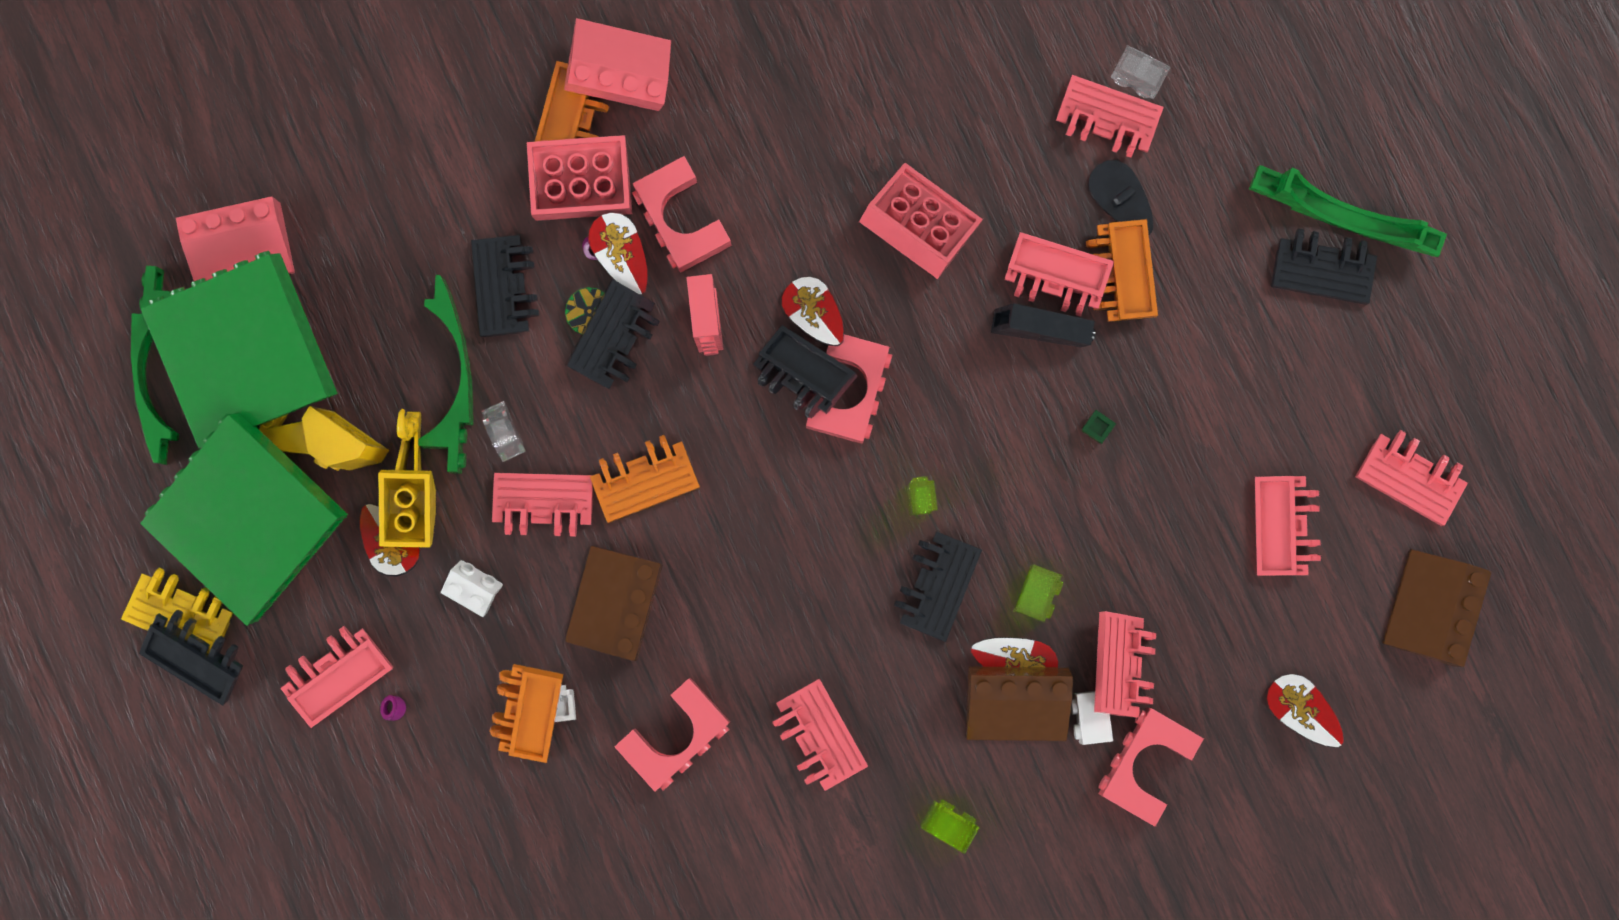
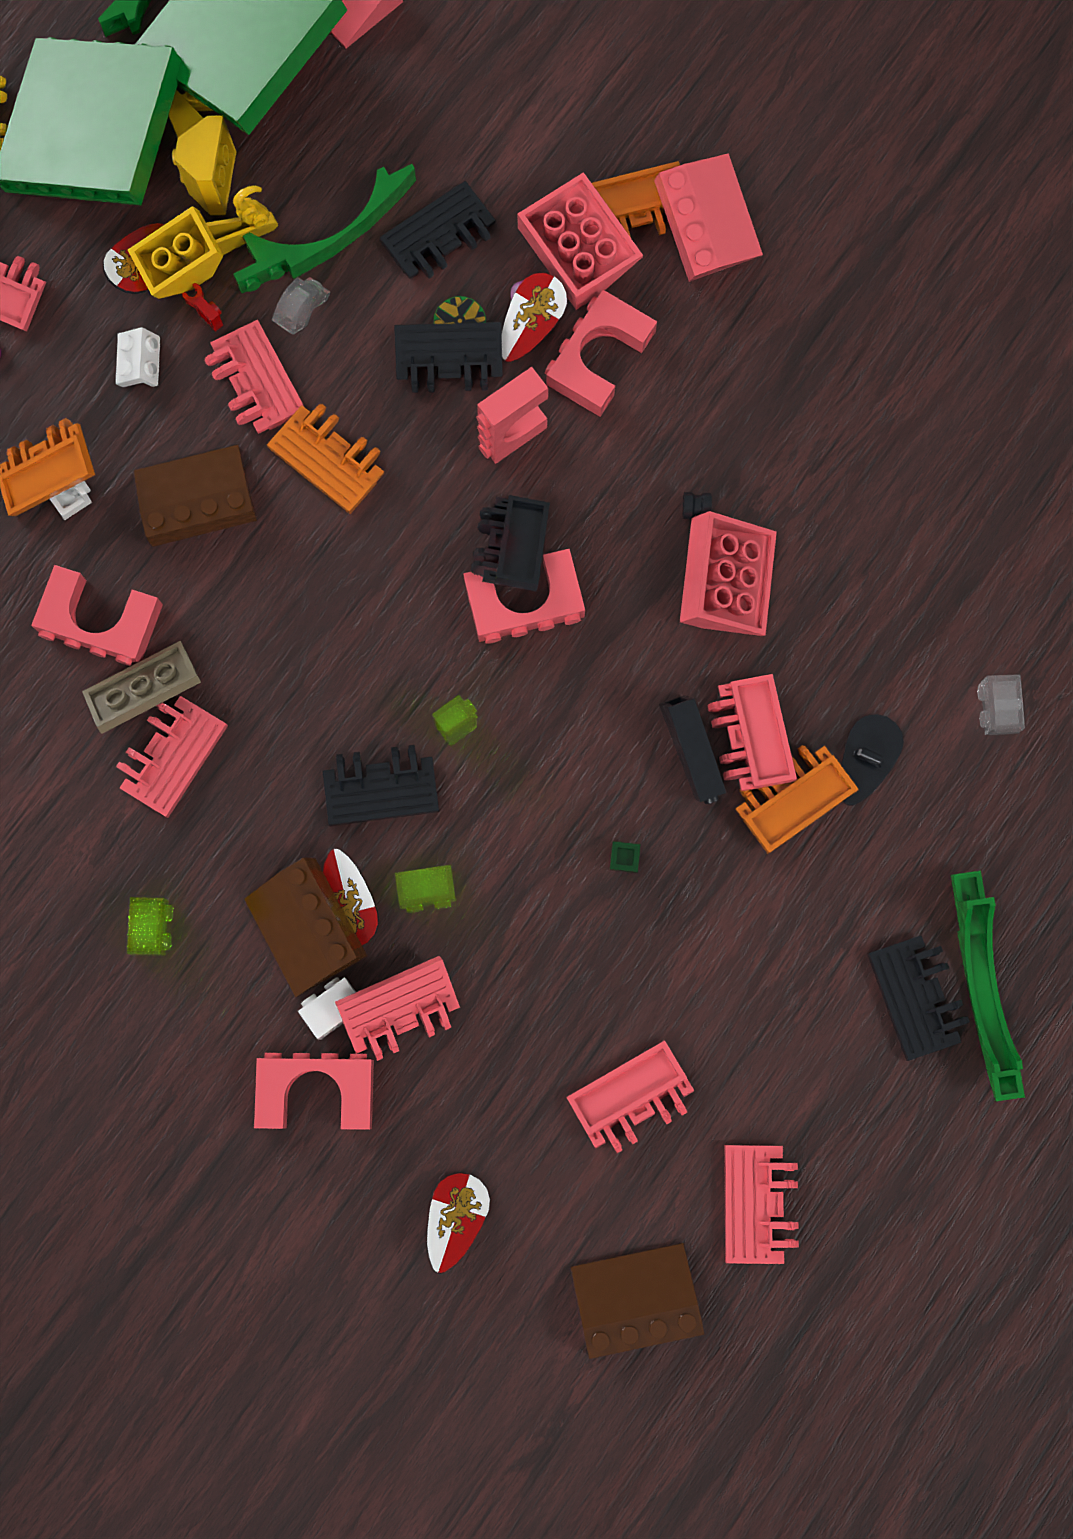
camera: 60 degrees right, 5 degrees down
shield [782,277,844,347] -> none
coral hinge [1056,75,1164,158] -> none
none -> dark tan plate [82,641,201,734]
none -> red plate [182,283,223,332]
none -> black wheel [682,492,712,519]

